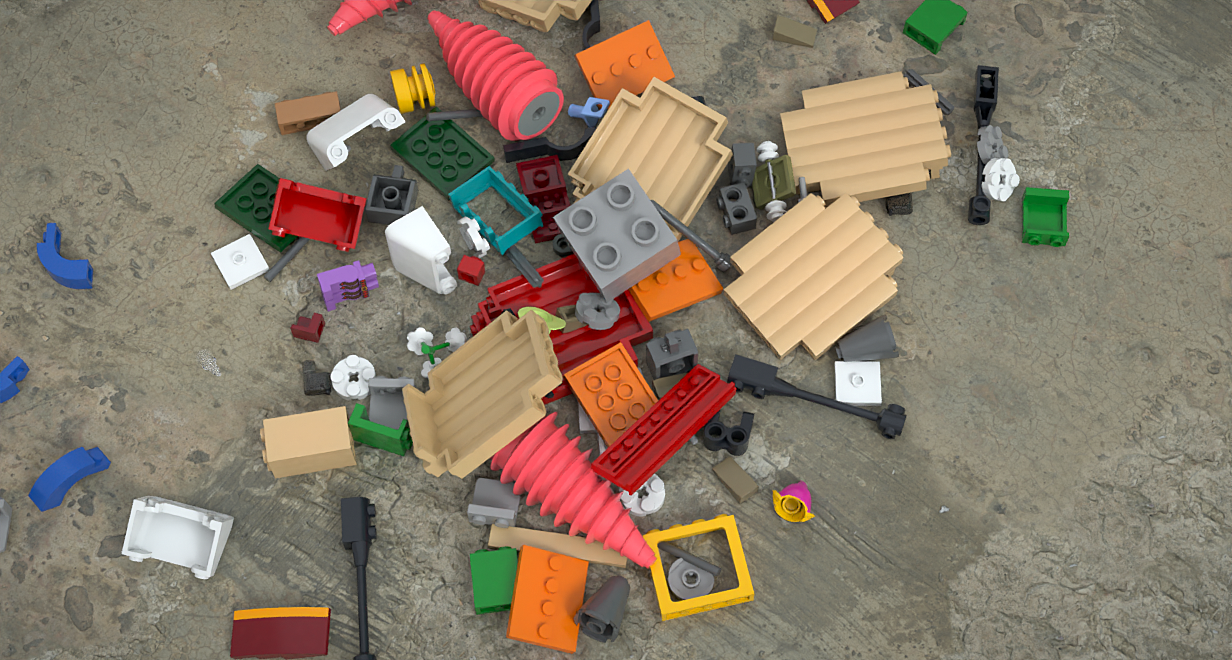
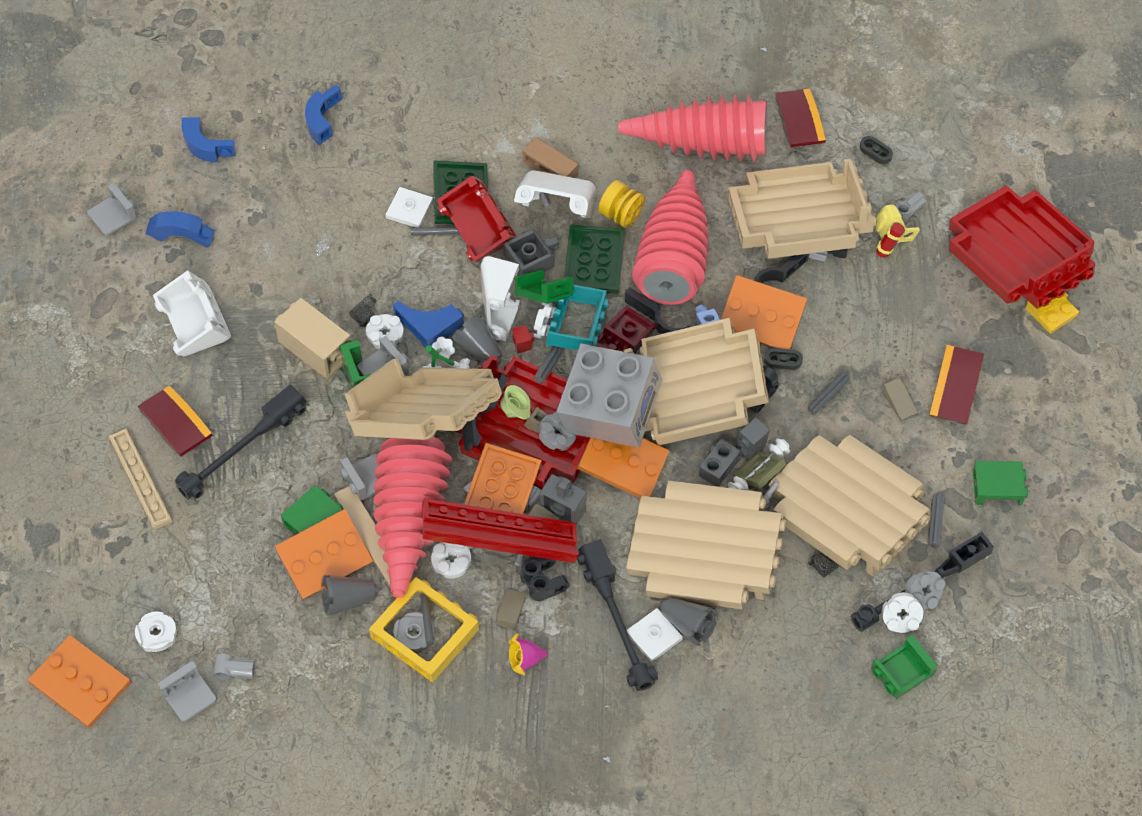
camera: 50 degrees right, 5 degrees down
dark red panel [290,313,325,343] -> none
medium lavender hips [317,260,379,312] -> none
dark grey bar [426,109,483,122] -> none
dark grey piece [650,200,732,272] -> none
none -> blue arch [393,301,464,347]
none -> dark grey cone [452,315,502,365]
none -> green panel [515,270,573,304]
none -> pearl dark grey plate [764,348,803,370]
none -> dark grey axle [808,372,850,415]

